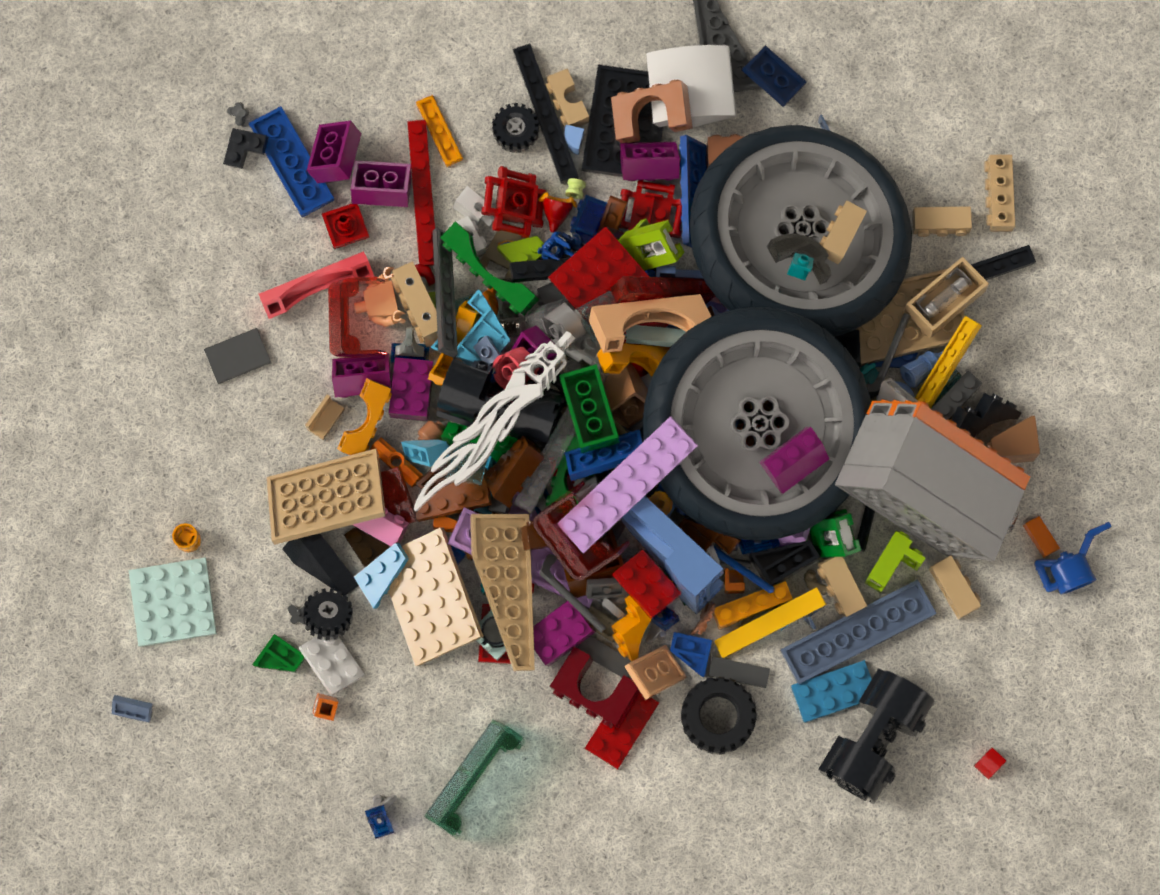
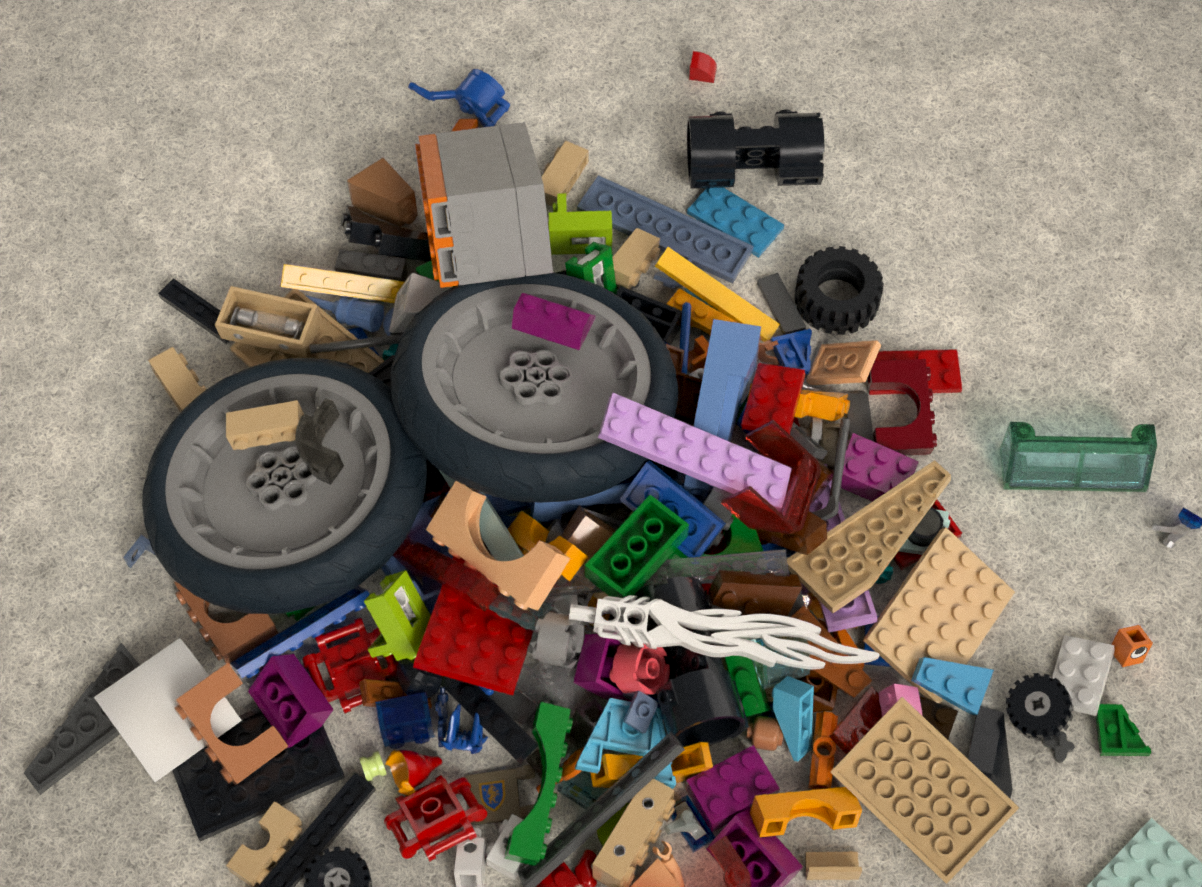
camera: 125 degrees left, 15 degrees down
lime wing [497,236,544,263] -> none
light blue brick [565,124,584,155] -> none
dark blue plate [742,45,806,107] -> none
teal bracket [787,252,814,280] -> none
dark tan arm [804,570,827,595] -> none
tan brick [984,155,1015,232] -> none

